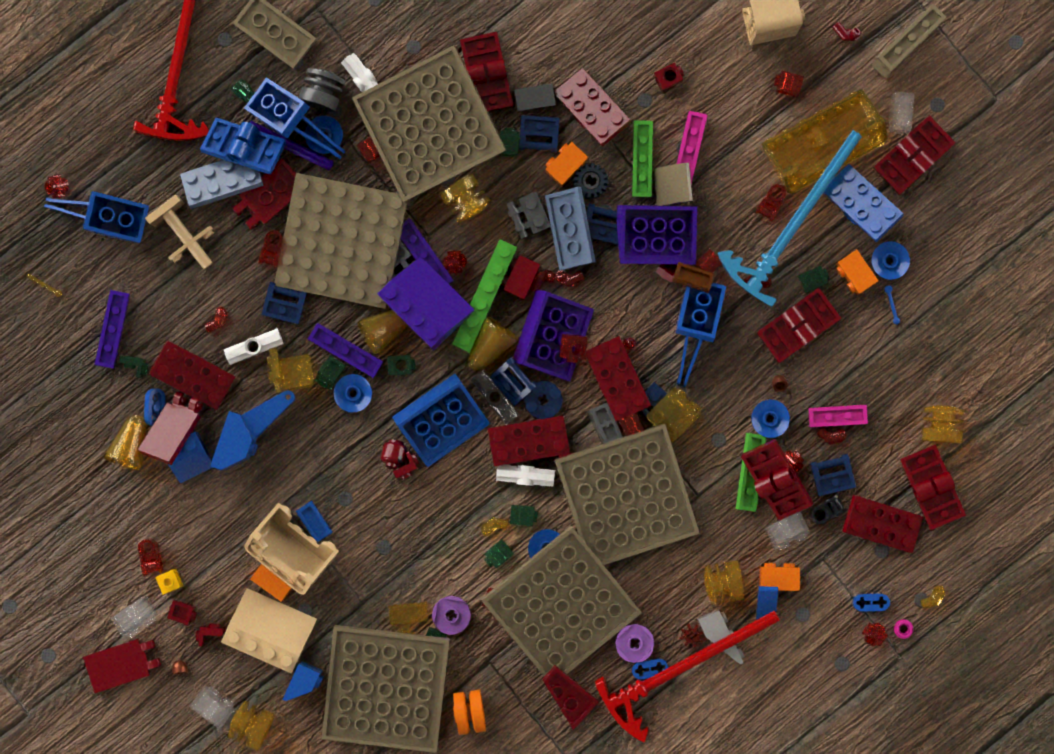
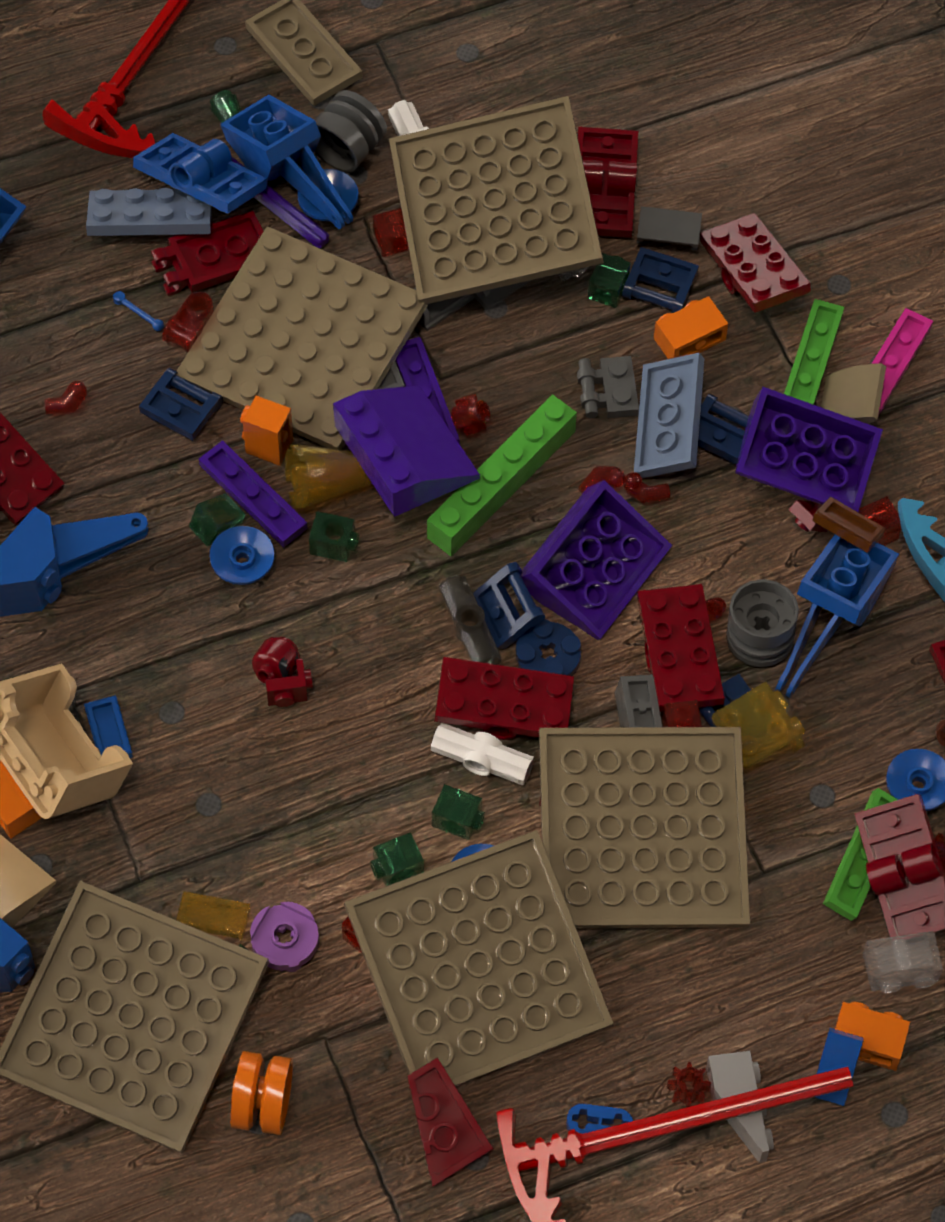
camera: 10 degrees right, 25 degrees down
tan piece [145,195,214,269] -> none
white piece [224,328,284,365] -> none
clear yellow bracket [267,347,314,393] -> none
blue slope [392,374,490,467] -> none
clear yellow wheel [440,173,491,223] -> none
clear yellow cone [468,317,518,371] -> none
clear yellow arm [481,517,509,536] -> none
dark red brick [502,255,540,300] -> none
clear red brick [560,334,588,363] -> none
black bush [574,163,608,199] -> none
medium lavender plate [615,624,654,663] -> none
dark red brick [653,62,685,93] -> none
clear yellow wheel [704,560,744,605] -> none
none -> blue hinge [113,291,164,331]
none -> orange brick [240,395,293,466]
none -> dark grey wheel [726,579,799,667]

